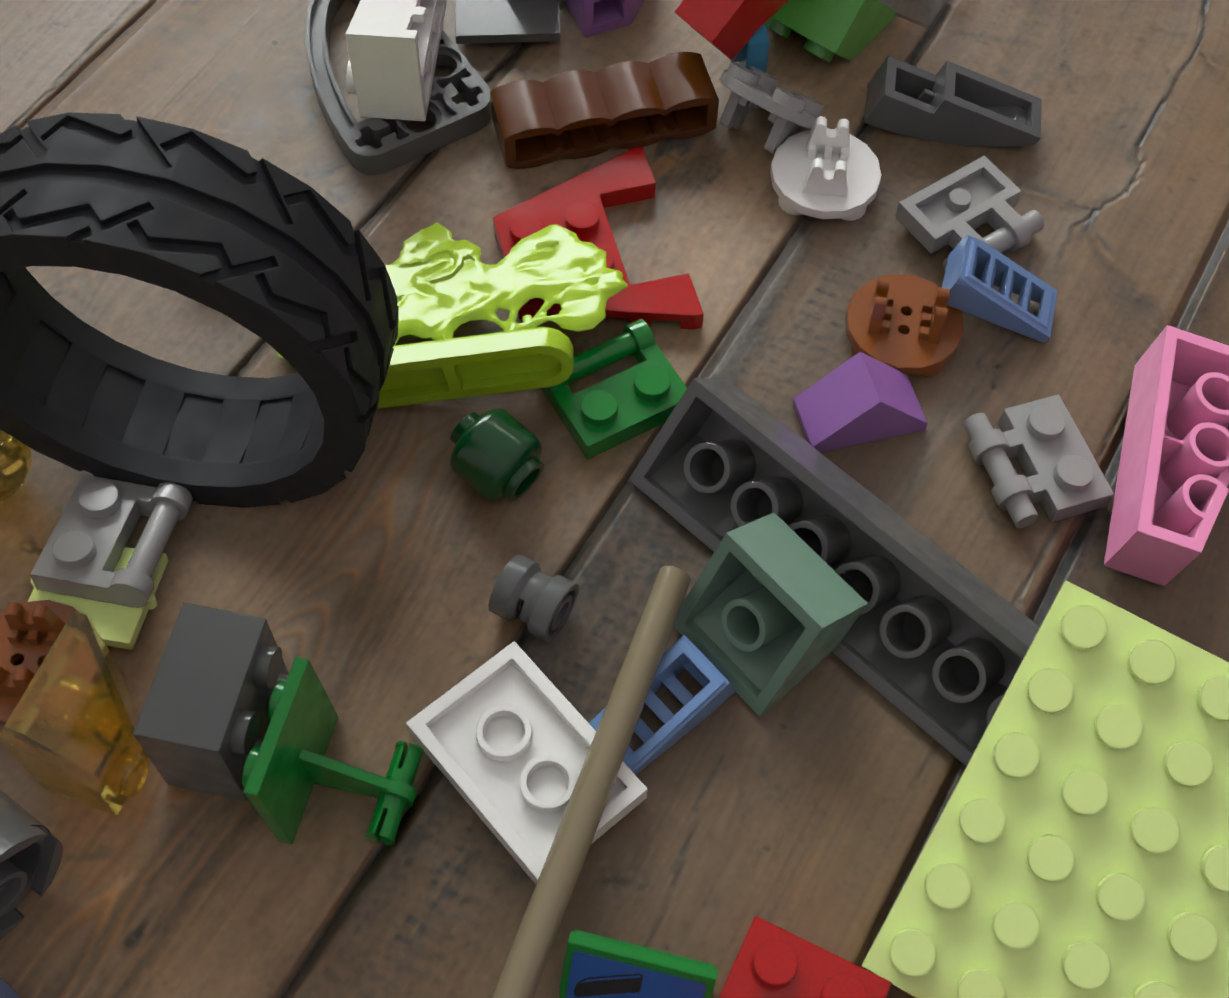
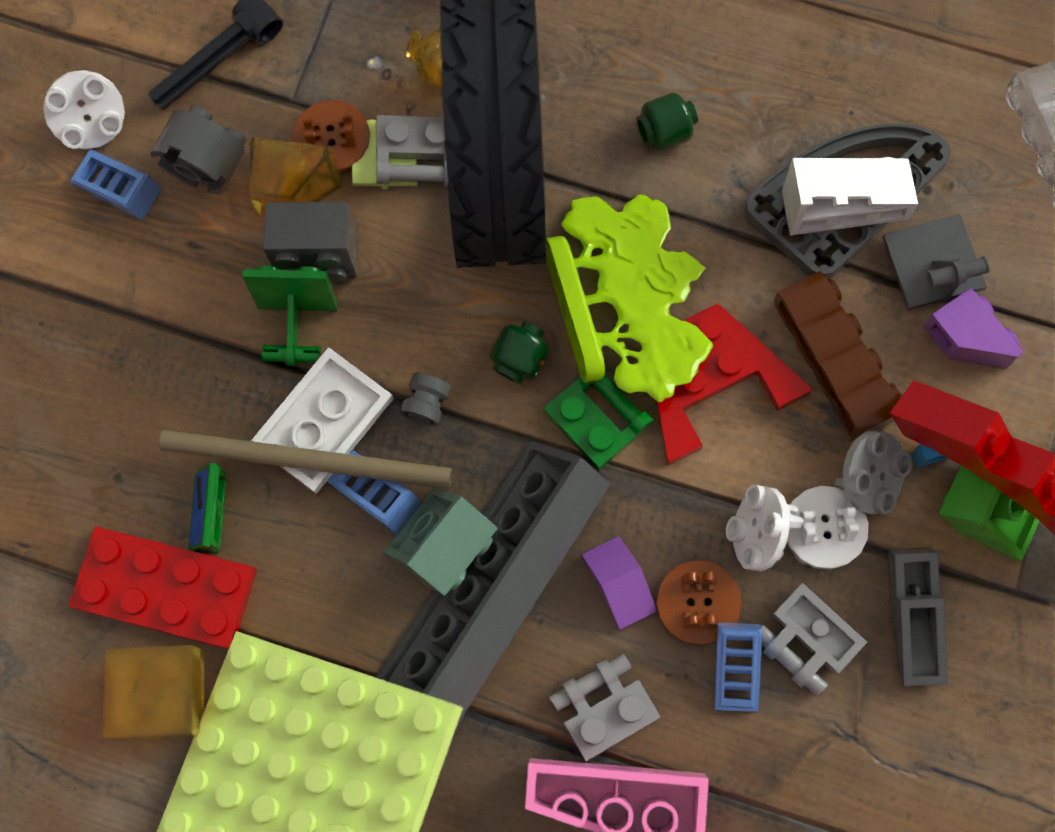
camera: 85 degrees right, 15 degrees up
none -> white plate [726,484,804,572]

